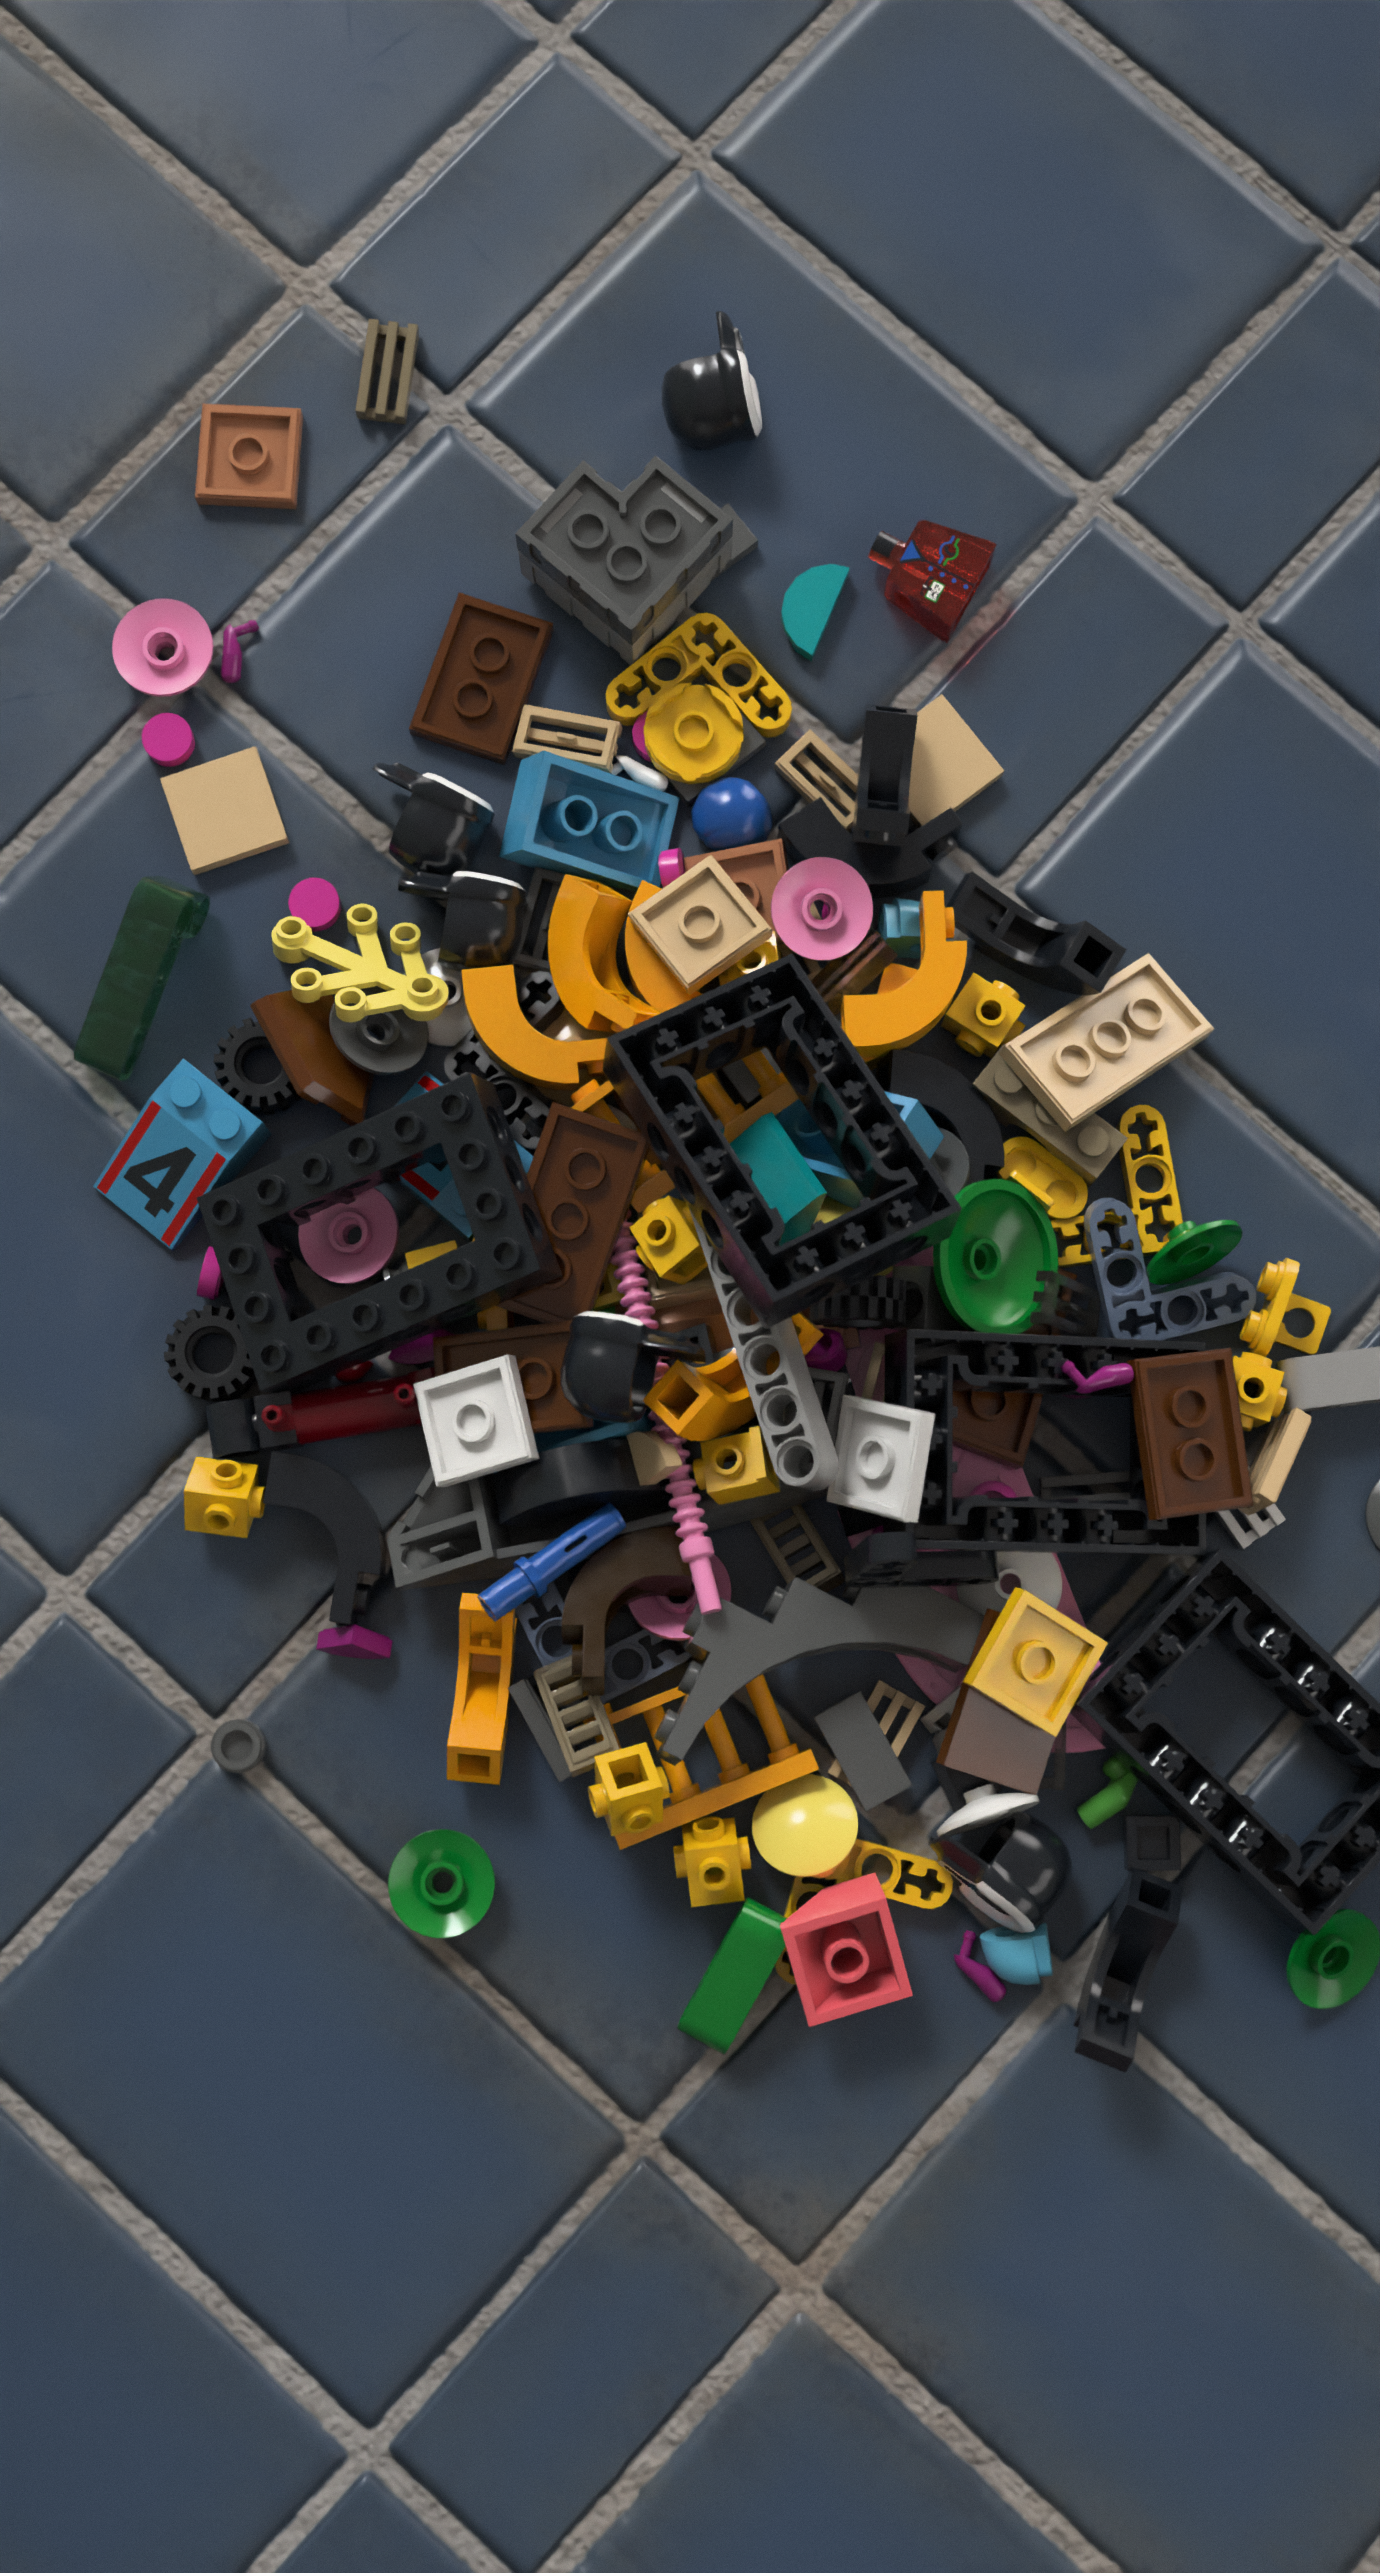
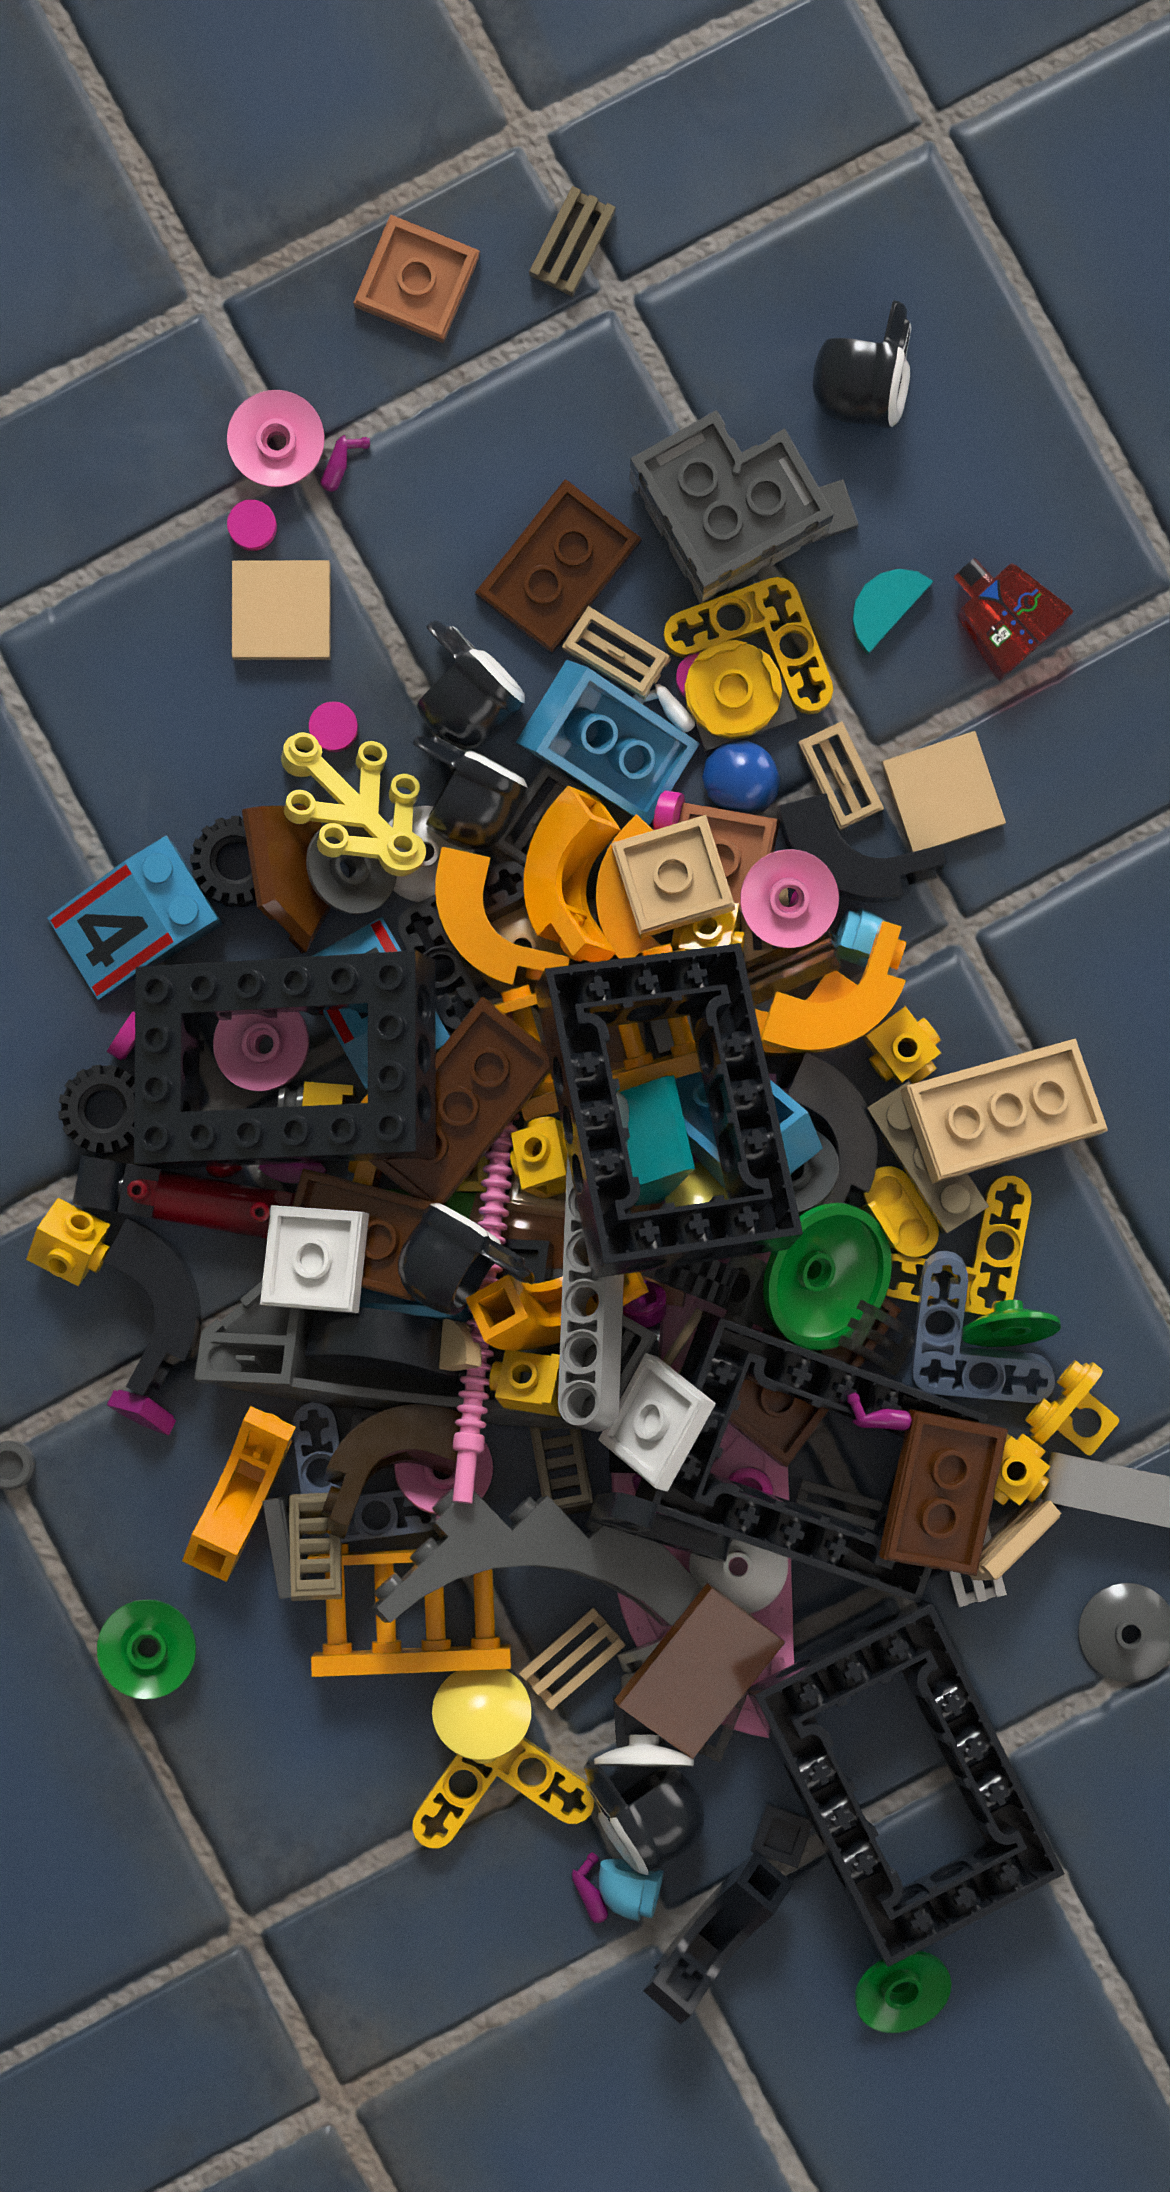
camera: 20 degrees right, 5 degrees up
clear green beam [74,876,210,1082] -> none
blue pin [477,1503,626,1622] -> none
yellow brick [588,1742,670,1836] -> none
yellow brick [673,1816,752,1907] -> none
green beam [677,1897,787,2055] -> none
coral slope [780,1873,913,2027] -> none
dark grey tile [813,1691,913,1812] -> none
black arch [852,704,918,847] -> none
black arch [946,872,1127,995] -> none
yellow plate [963,1587,1108,1737] -> none
bright green arm [1077,1756,1138,1829] -> none

